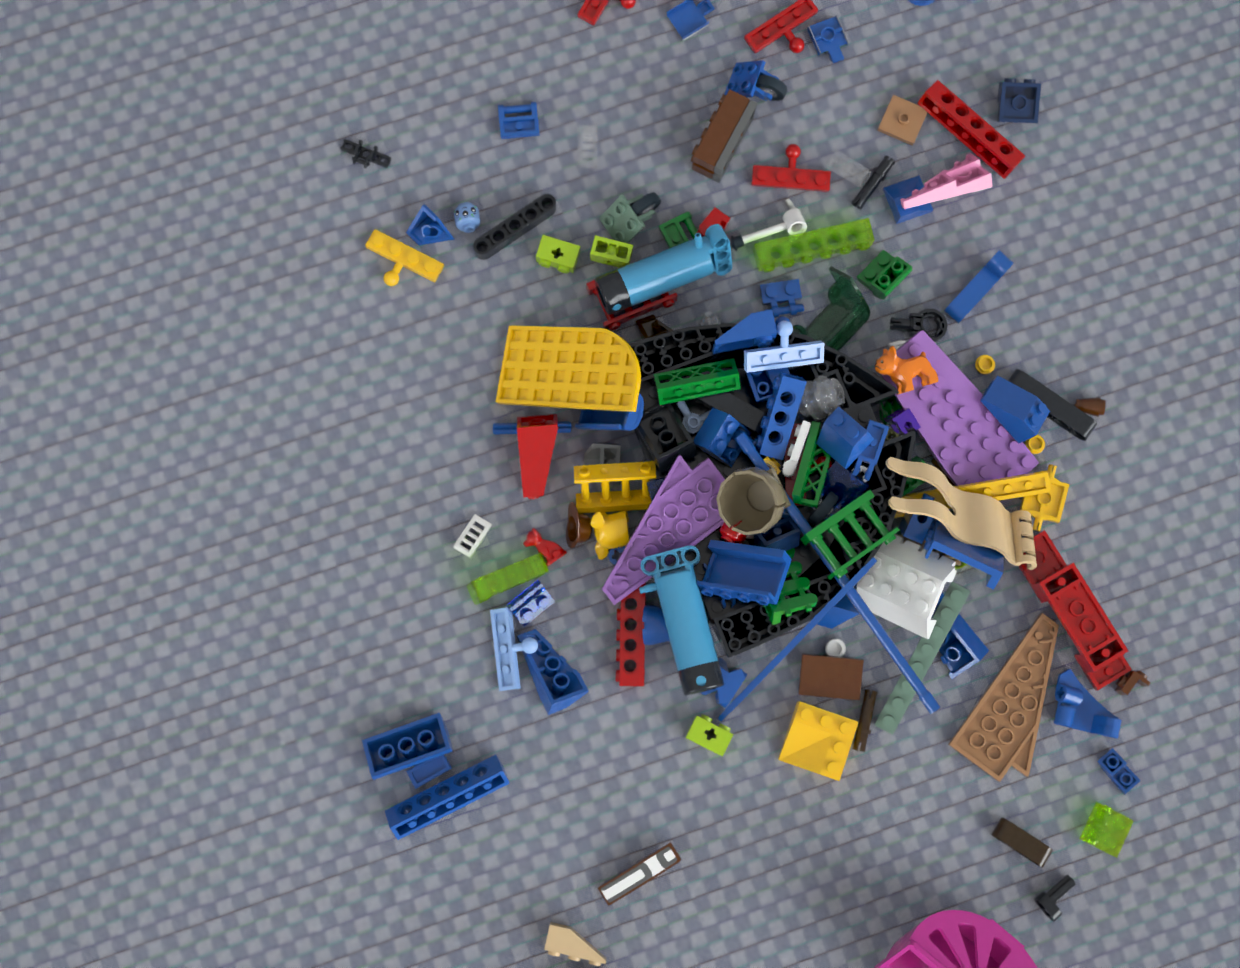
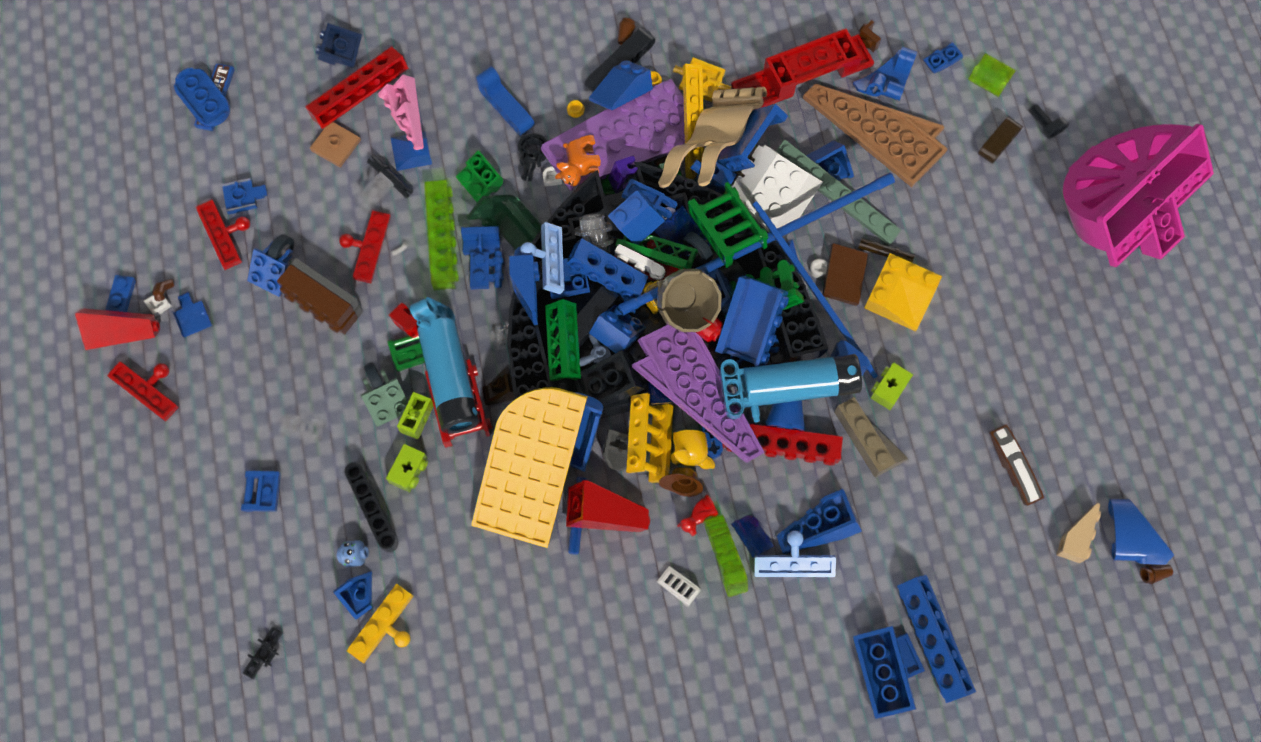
camera: 80 degrees left, 10 degrees down
white piece [731,209,807,251] -> none
none -> blue panel [461,226,500,255]
none -> dark tan wedge [834,397,908,478]

